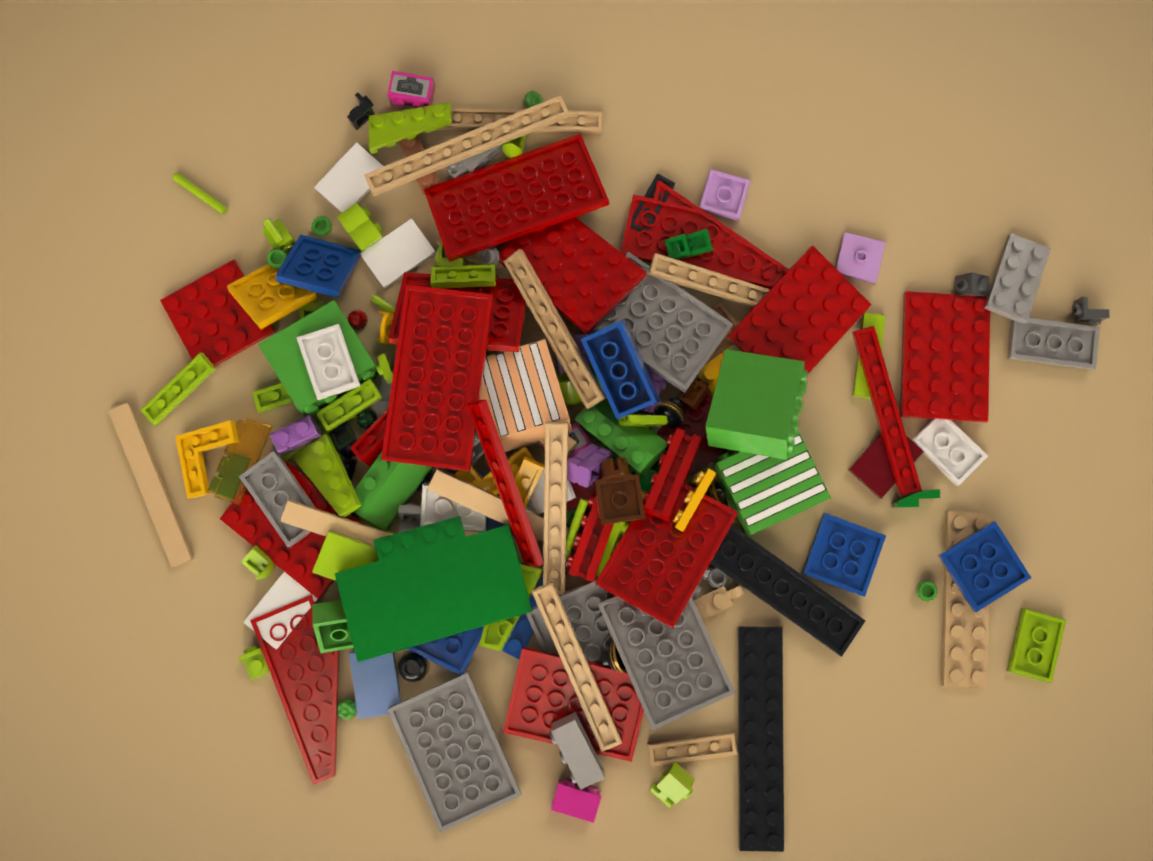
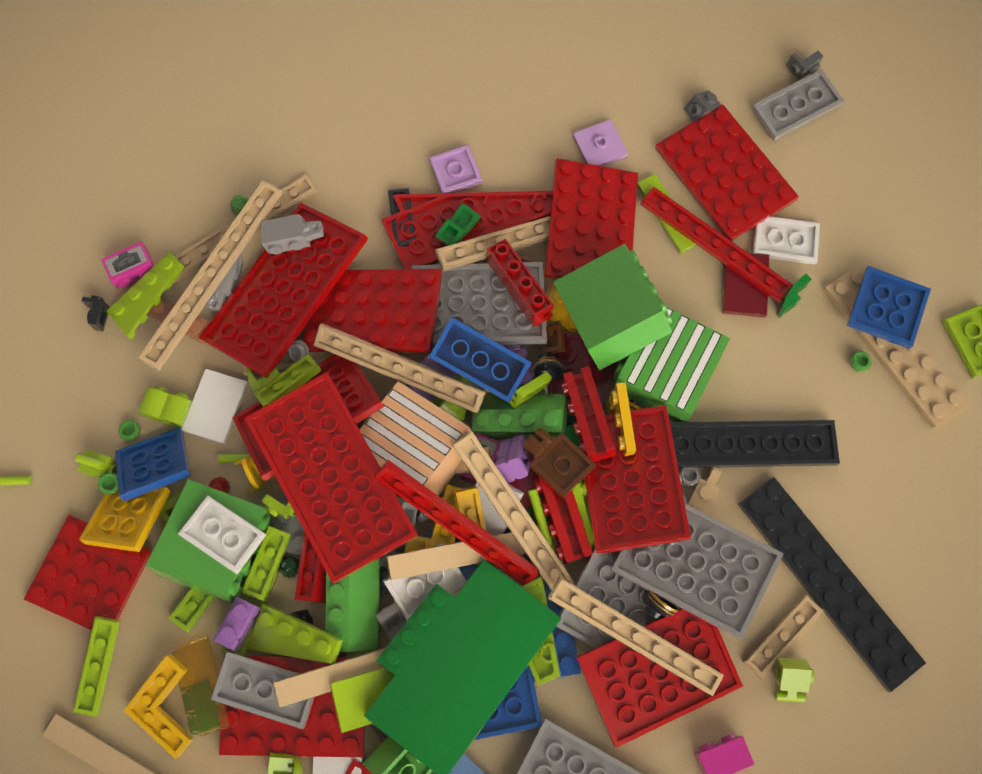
camera: 40 degrees left, 10 degrees down
white tile [314,142,384,213] -> none
black bracket [328,421,358,458] -> none
black piece [398,651,429,682] -> none
lime plate [502,134,527,159] -> none
light grey brick [549,712,605,790] -> none
blue plate [802,513,886,597] -> none
light grey plate [984,233,1050,324] -> none
none -> light grey hinge [261,214,324,255]
none -> red brick [487,238,554,327]

